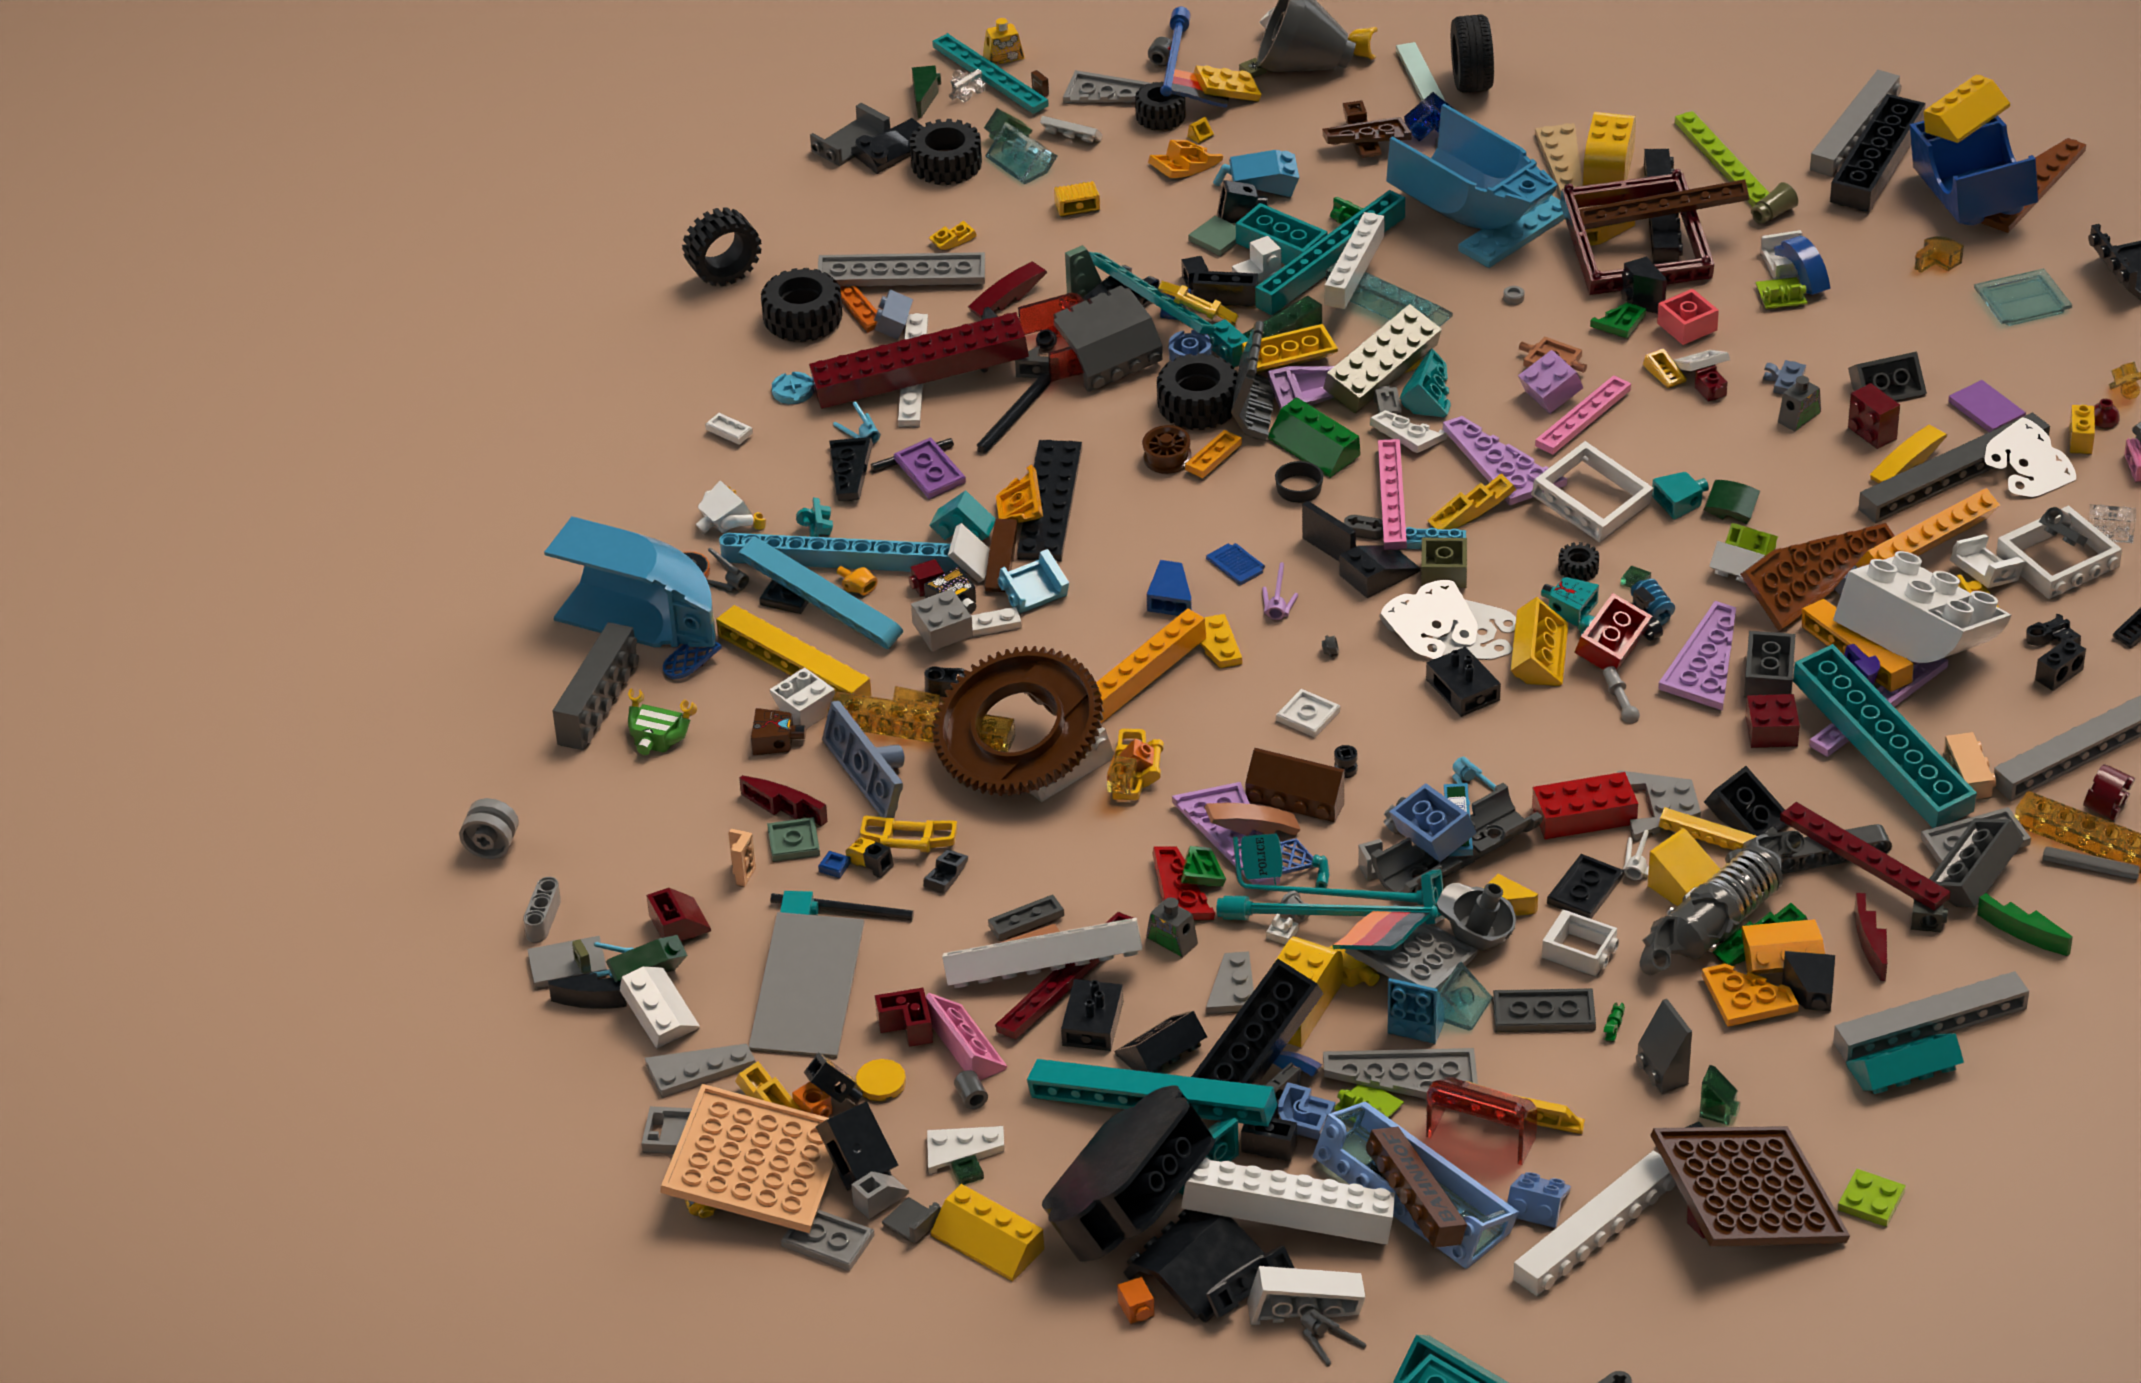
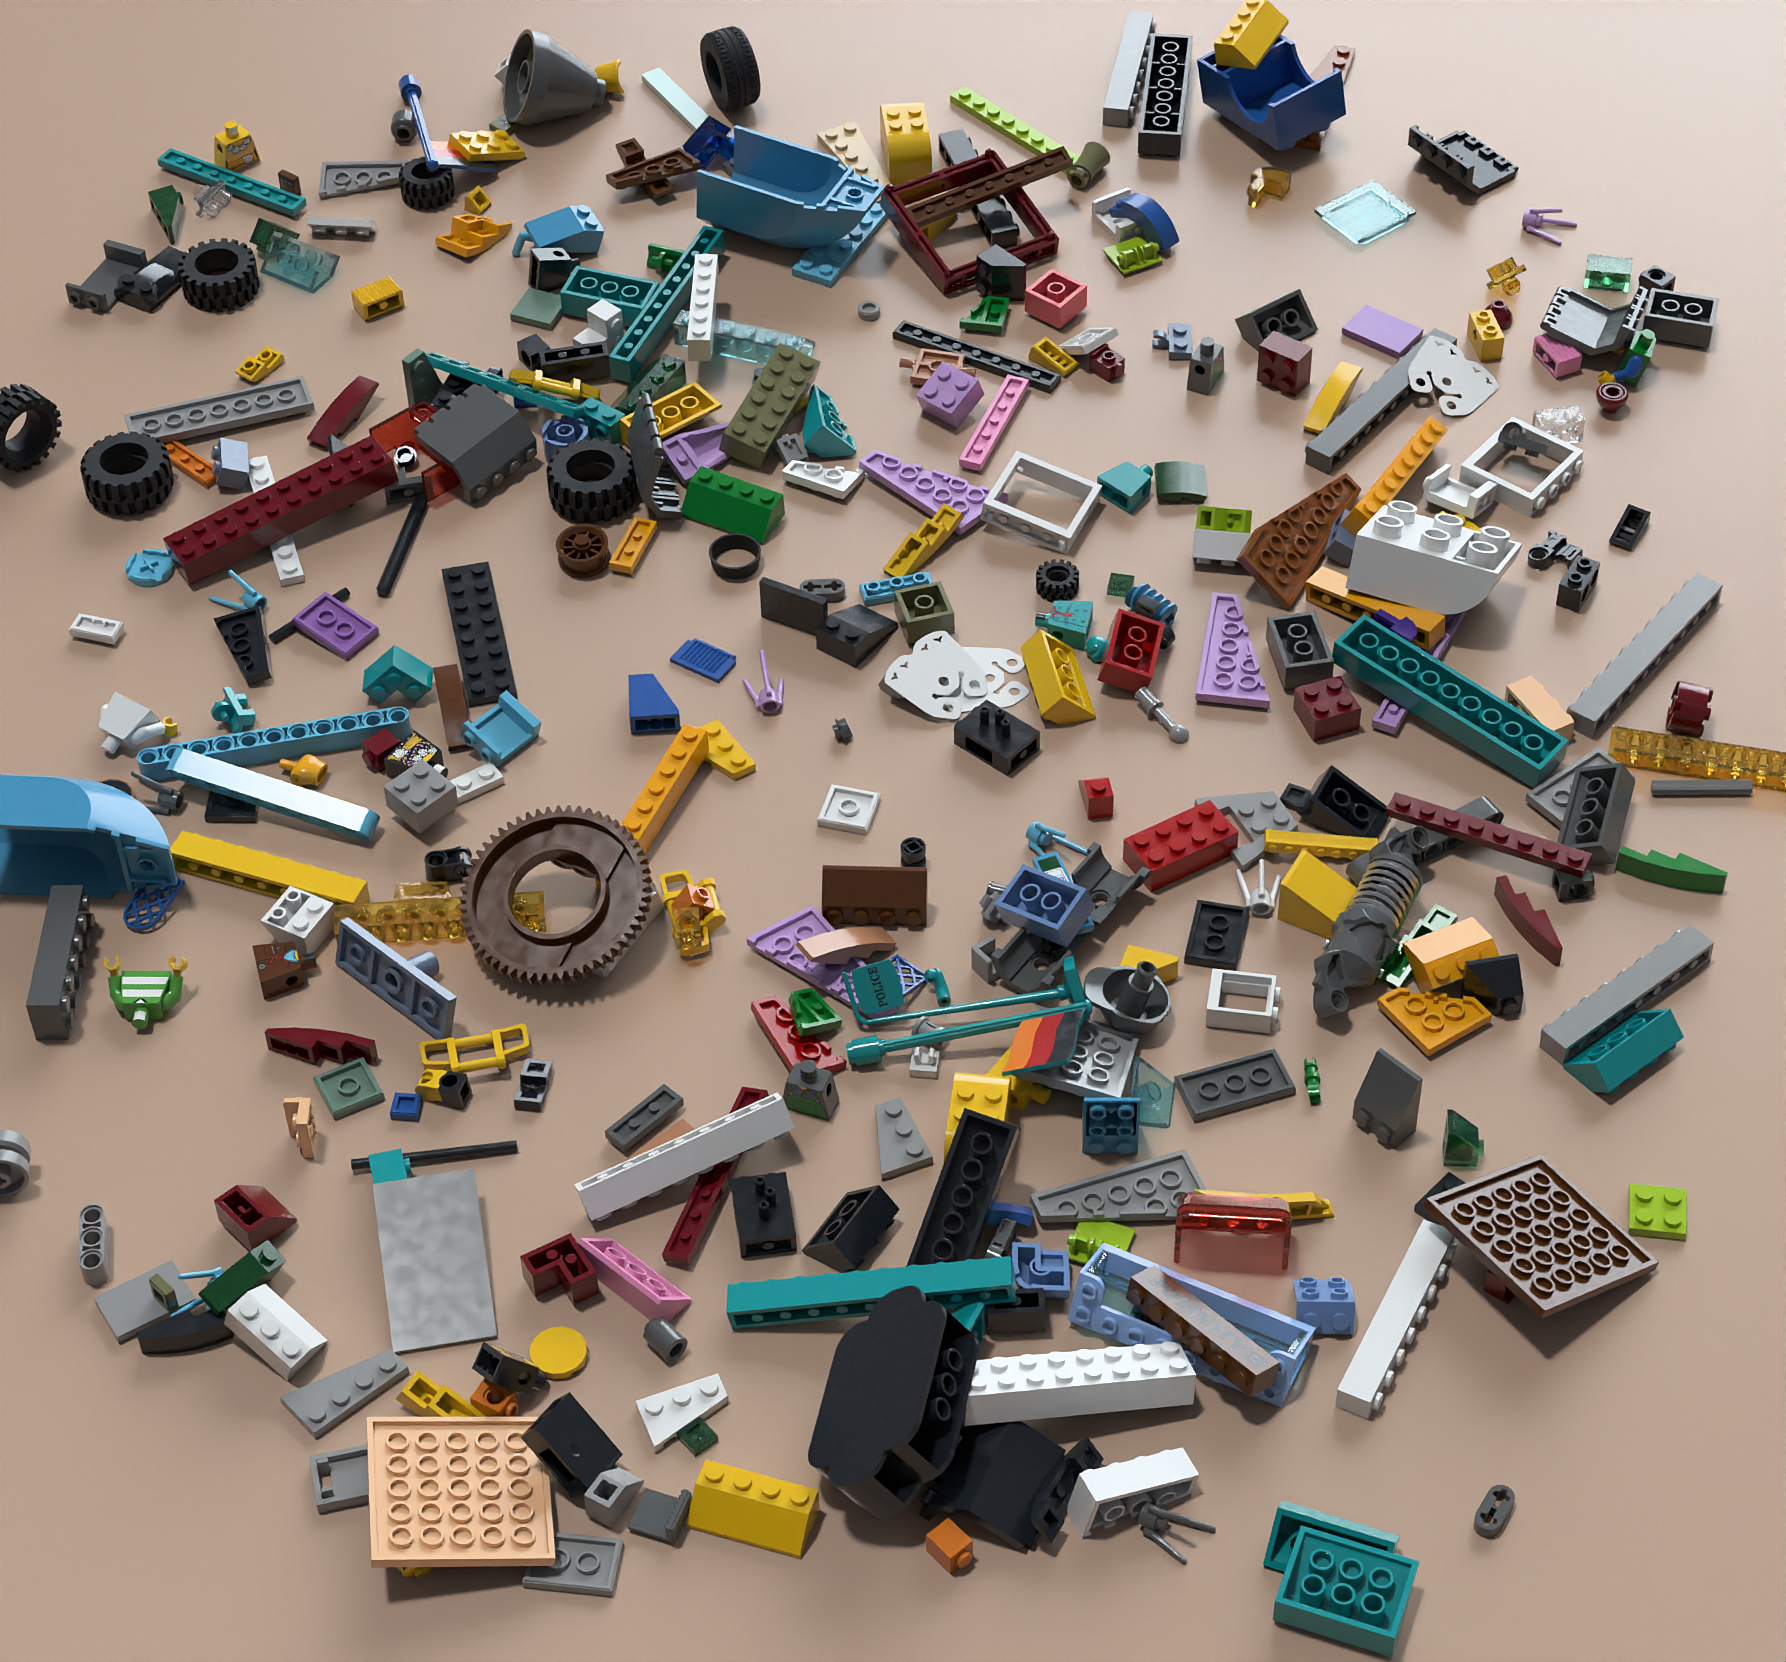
camera: 20 degrees left, 5 degrees up
white tile [948,523,990,583] -> none
light orange wing [996,464,1043,523] -> none
bright pink plate [1378,439,1407,550] -> none
none -> black tile [893,320,1061,394]
none -> red slope [1078,777,1114,820]
none -> black tile [1279,783,1310,812]

